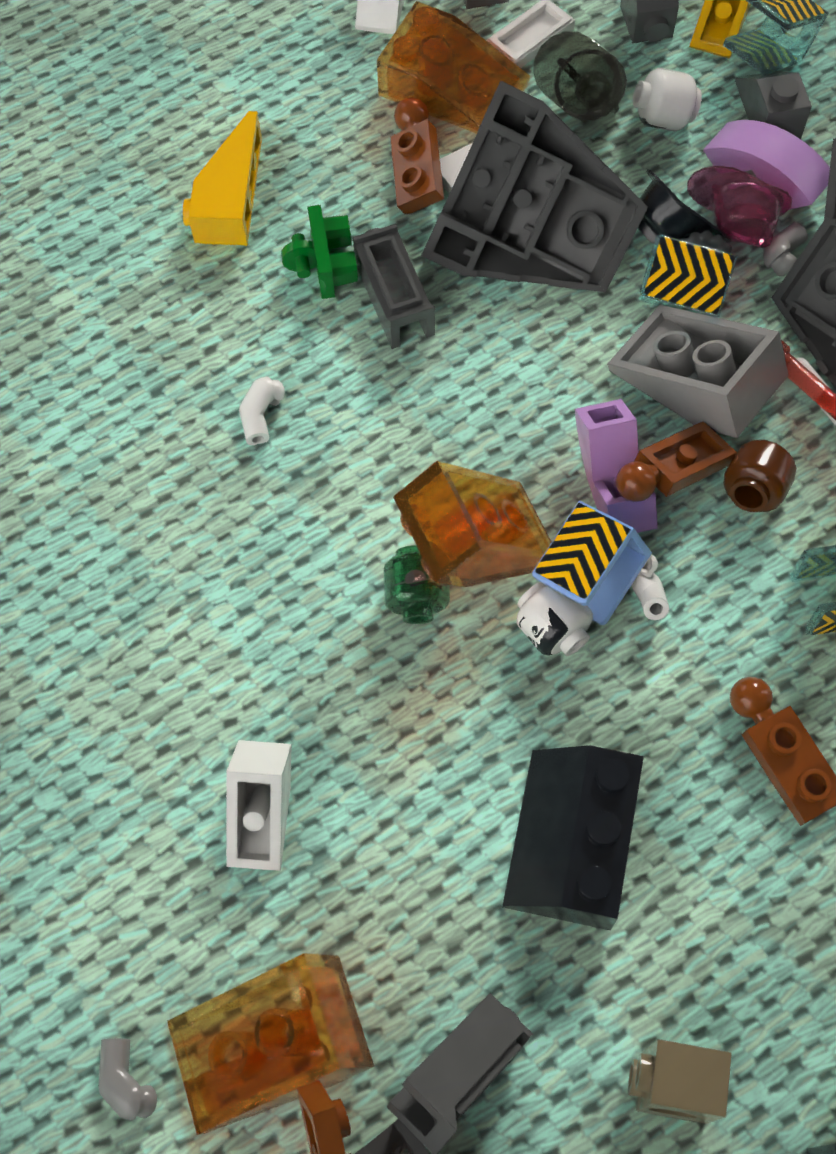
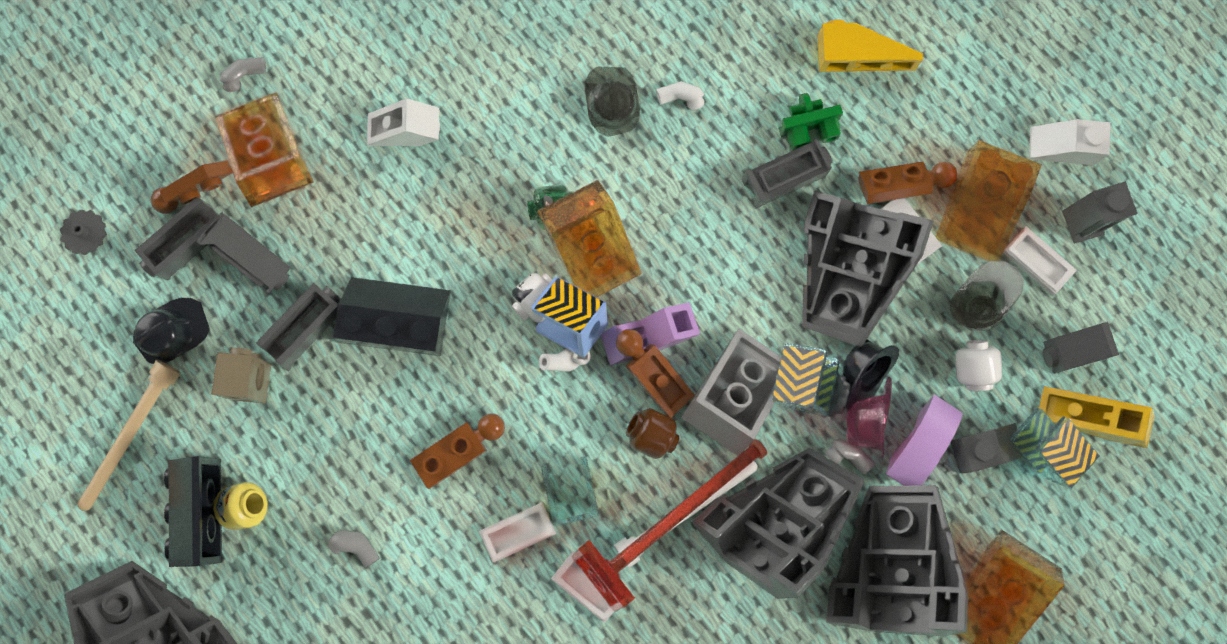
camera: 80 degrees right, 15 degrees up
none -> dark grey window [256,283,341,371]
none -> clear smoke piece [585,66,640,137]

